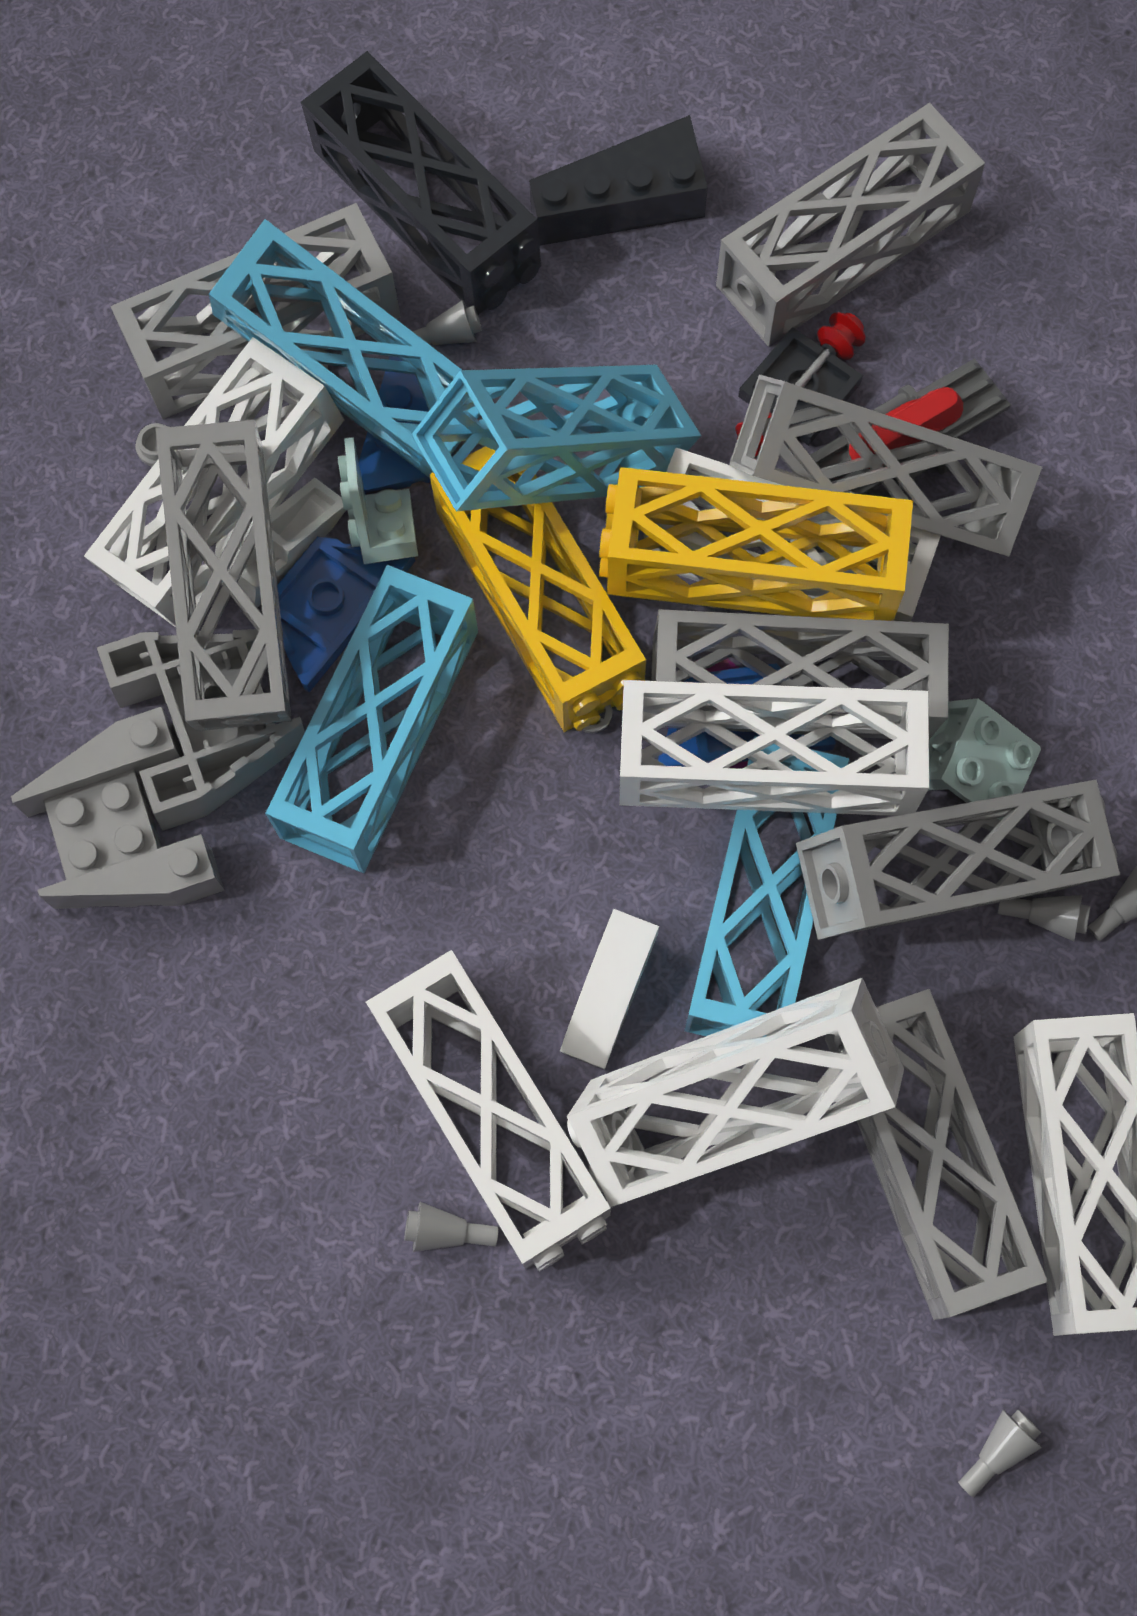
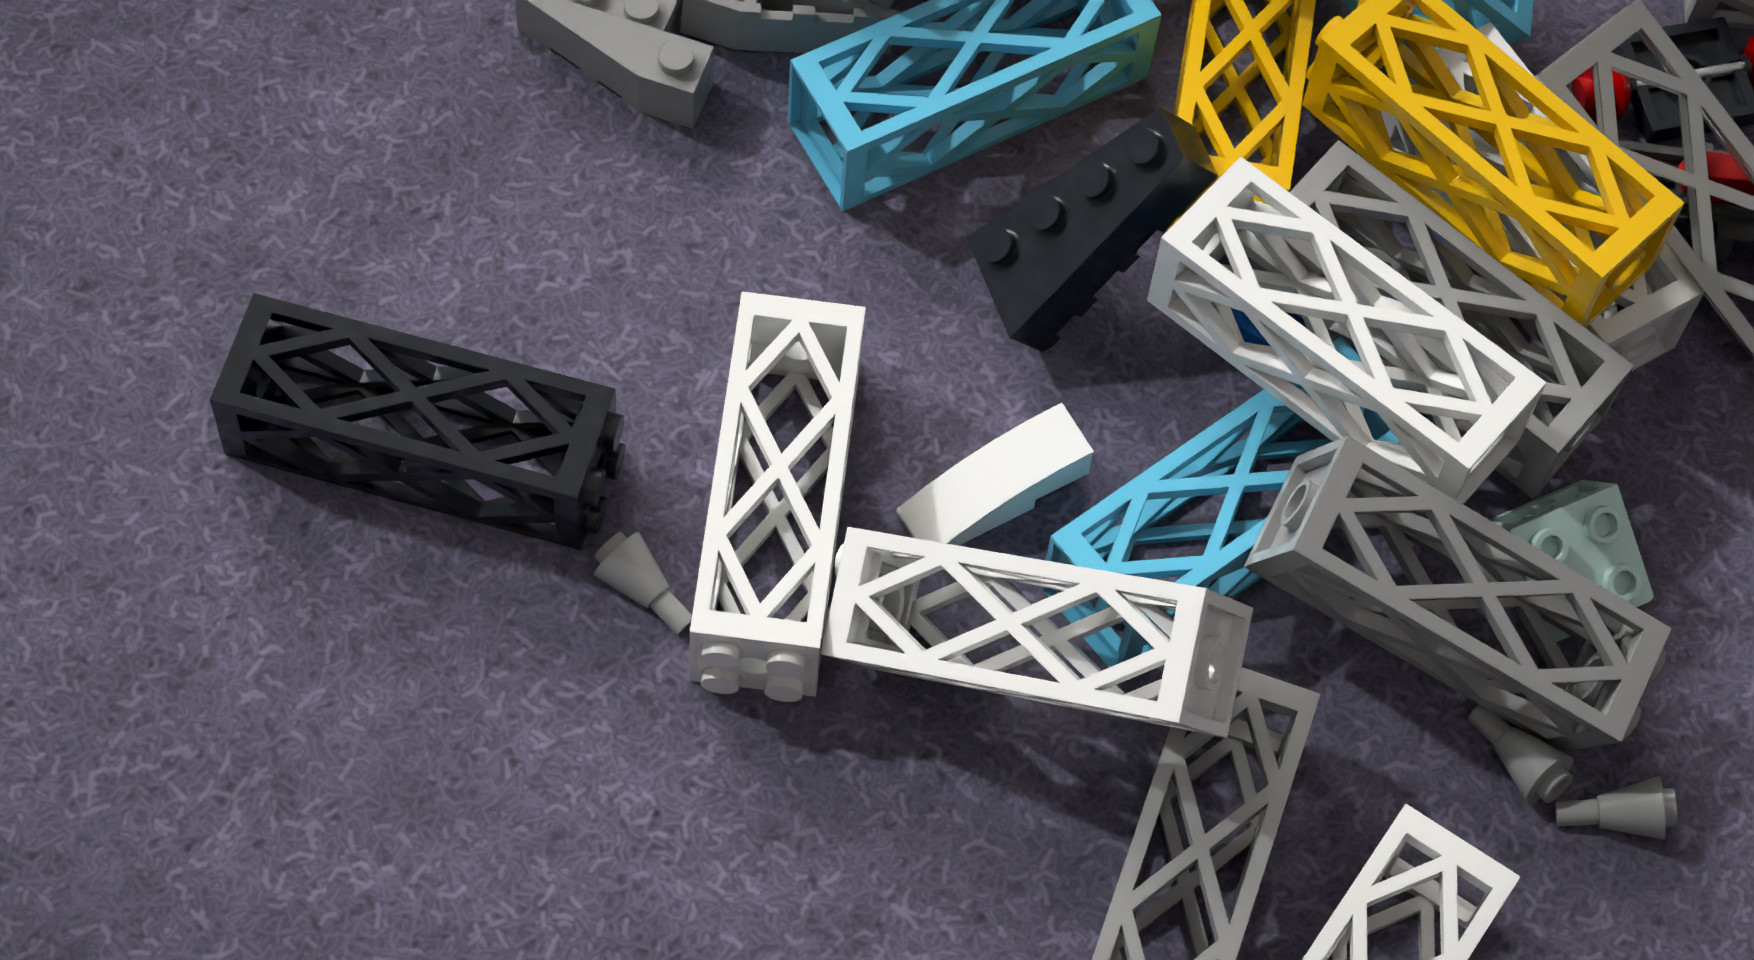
camera: 30 degrees right, 10 degrees down
none -> black piece [210,293,626,550]
none -> black wedge [966,107,1218,352]

